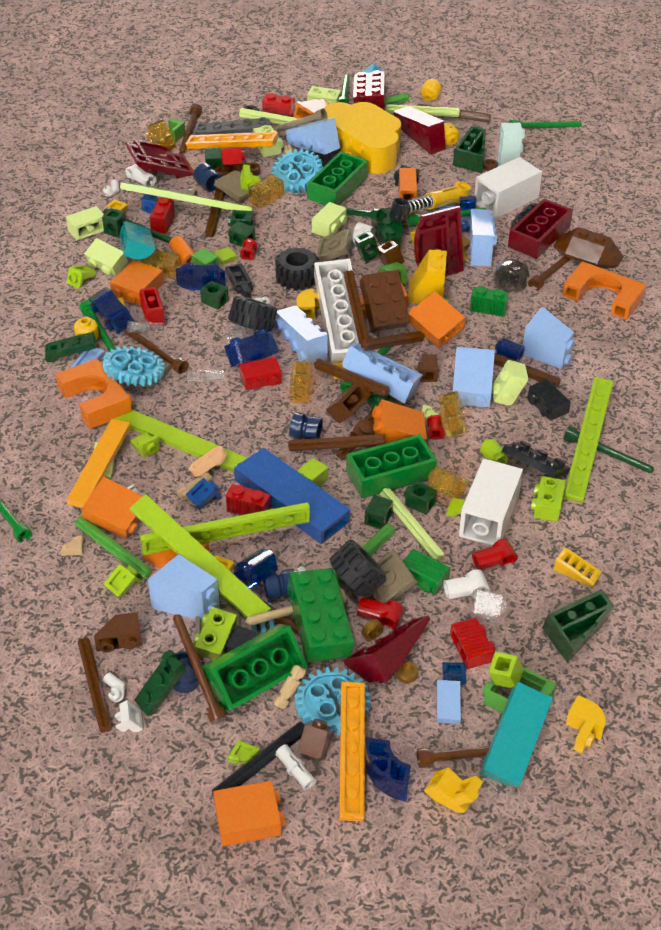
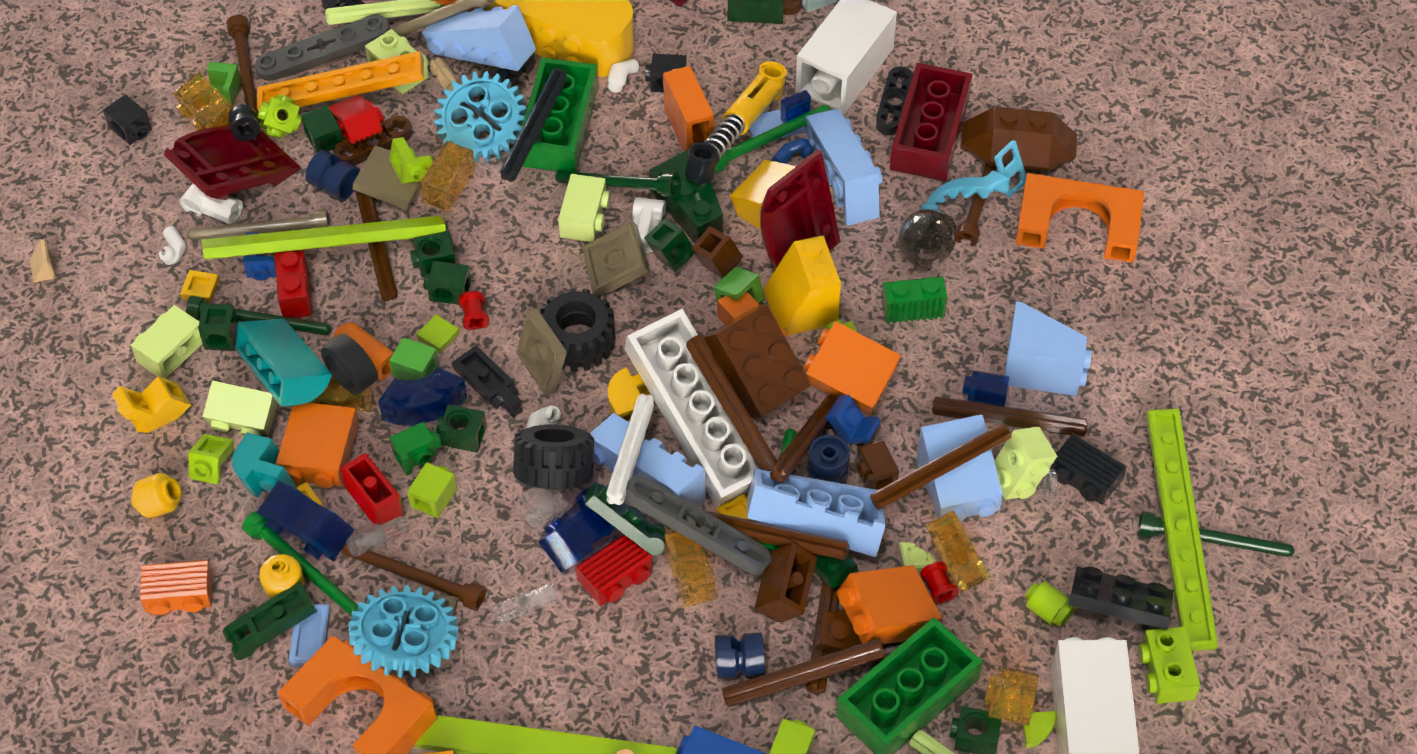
camera: 20 degrees left, 10 degrees up
none -> tan slope [30,239,55,282]
none -> black brick [103,94,152,145]
none -> yellow brick [112,376,191,433]
none -> yellow head [131,473,181,518]
none -> orange brick [140,560,212,615]
none -> black wheel [228,104,260,141]
none -> teal brick [232,432,296,498]
none -> lime brick [257,95,302,139]
none -> black tyre [321,333,378,395]
none -> green brick [389,422,442,476]
none -> lime brick [407,462,457,519]
none -> black axle [500,68,567,182]
none -> dark tan tile [516,308,567,396]
none -> plate [585,482,666,555]
none -> white axle [606,393,654,505]
none -> white arm [608,59,639,93]
none -> dark grey piece [625,476,771,575]
none -> dark blue wheel [807,435,850,484]
none -> blue bracket [826,395,881,444]
none -> reddish brown axle [870,423,1011,510]
none -> medium azure piece [921,140,1026,218]
none -> clear tile [1037,467,1058,500]

